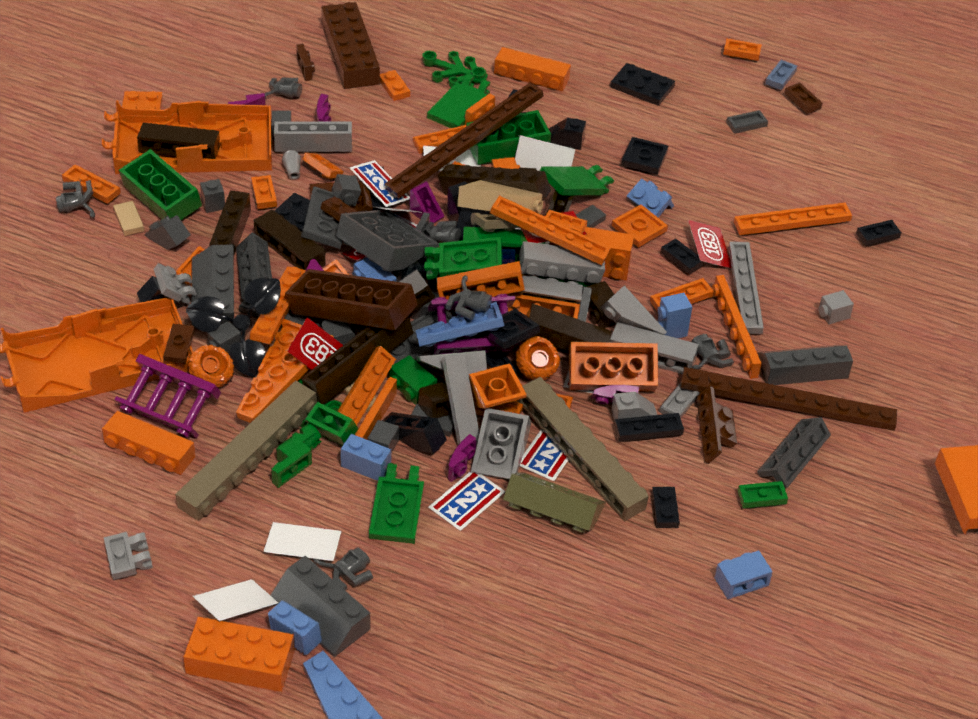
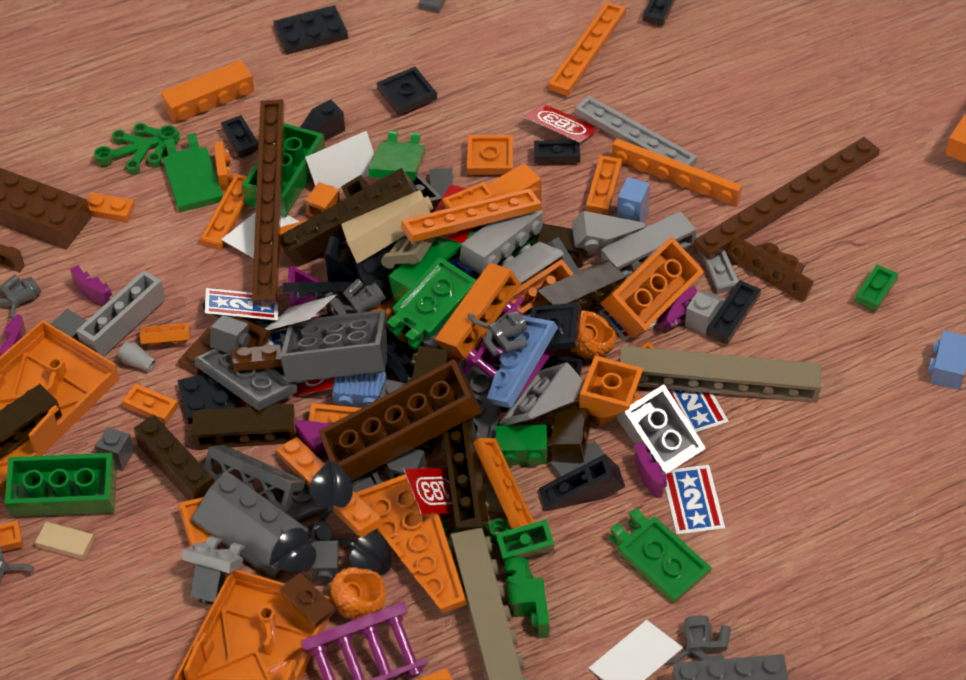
camera: 45 degrees left, 5 degrees up
dark grey slope [144,215,191,250] -> none
medium blue brick [341,434,392,481] -> none
orange tile [355,377,397,440] -> none
dark grey brick [368,420,399,454] -> none
light grey tile [442,354,480,445] -> none
olive slope [503,472,606,533] -> none
medium blue bracket [627,178,674,217] -> none
black plate [651,487,680,528] -> none
dark grey piece [692,334,734,369] -> none
dark grey slope [757,345,853,385] -> none
dark grey fence [757,417,831,488] -> none
light grey brick [818,290,854,324] -> none
none -> black plate [283,282,352,297]

